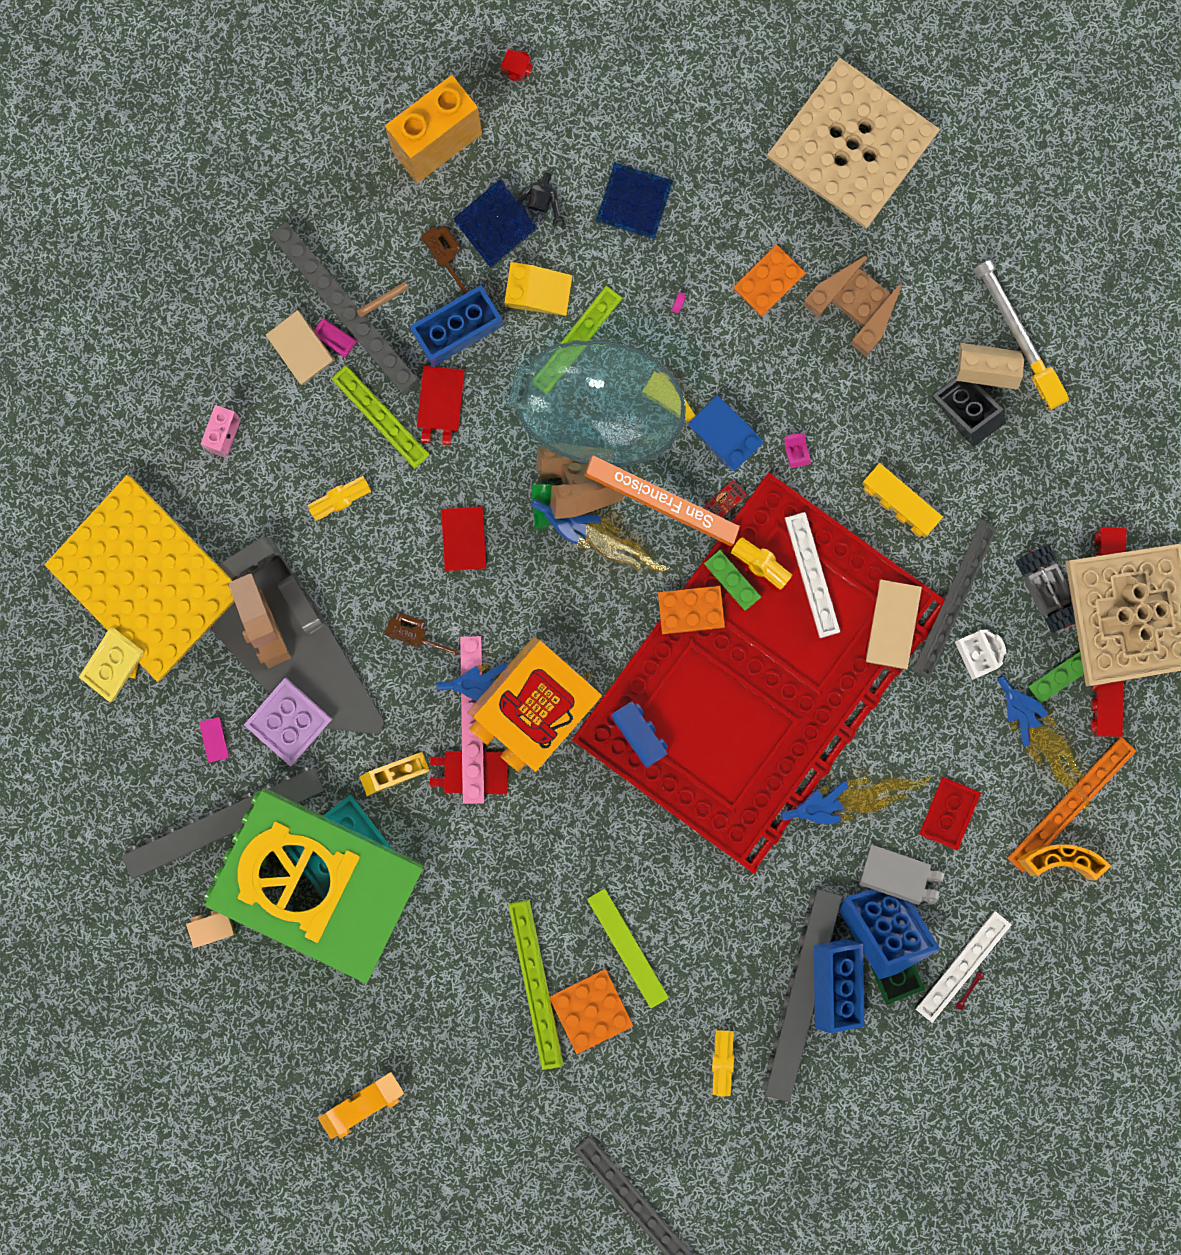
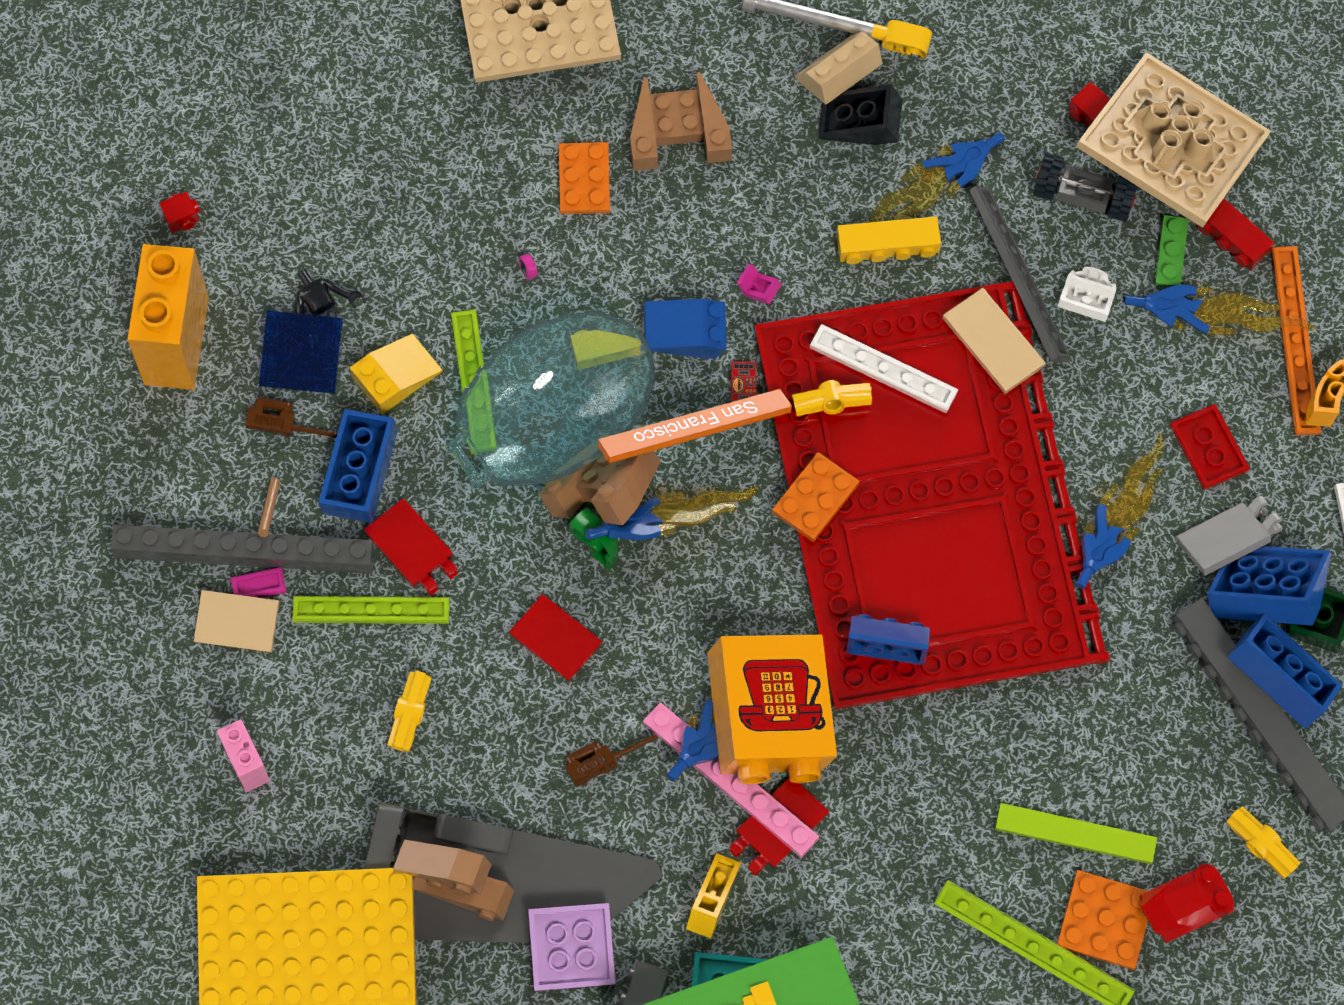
camera: 50 degrees left, 15 degrees down
clear blue plate [596,162,673,240] -> none
bright green plate [704,550,761,611] -> none
none -> piece [864,132,1005,223]
none -> red slope [1139,863,1235,944]

